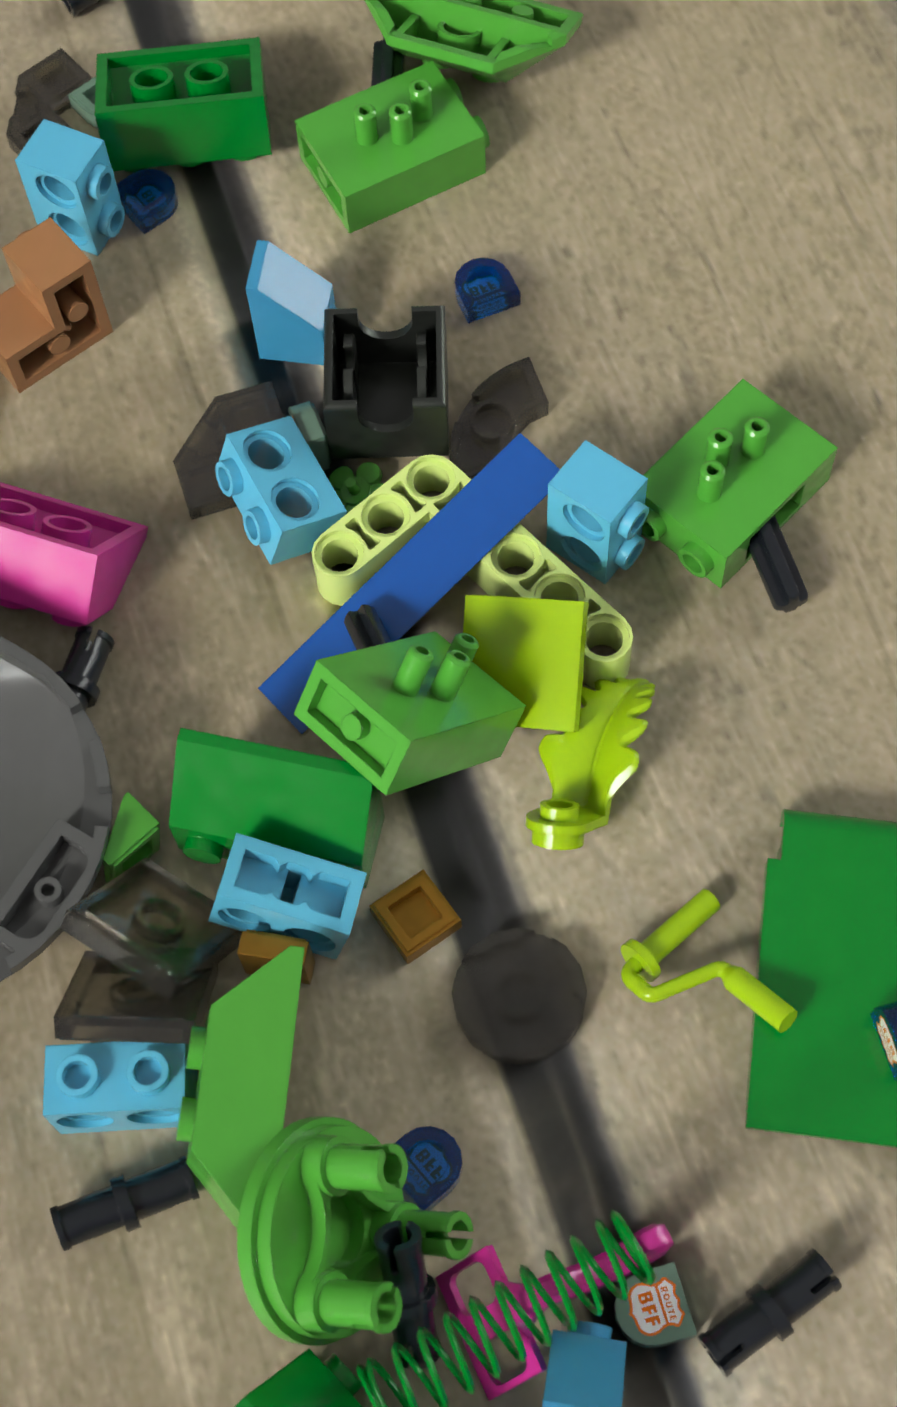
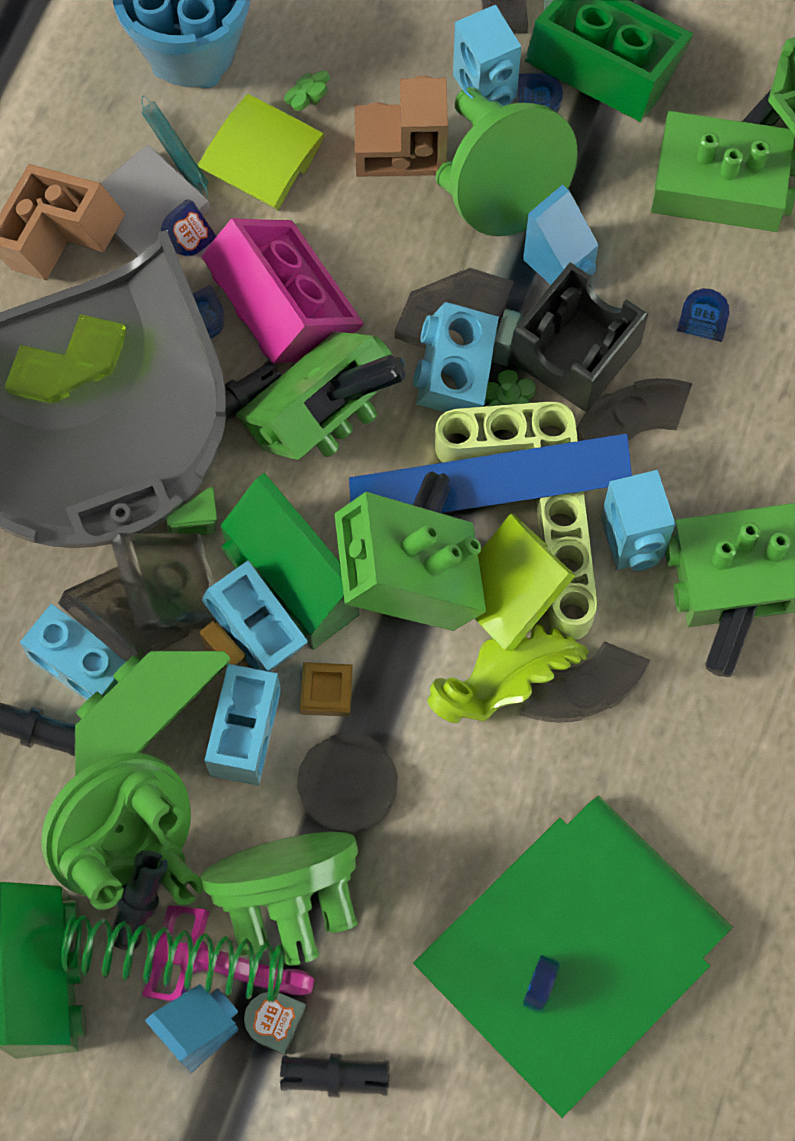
camera: 35 degrees right, 5 degrees up
clear blue tile [394,1126,463,1211] -> none
lime piece [621,889,798,1033] -> none
none -> bright green piece [201,832,358,965]
none -> medium azure brick [204,664,281,786]
none -> bright green piece [236,331,406,460]
none -> bright green piece [435,87,577,237]
none -> clear smoke tile [520,641,650,723]

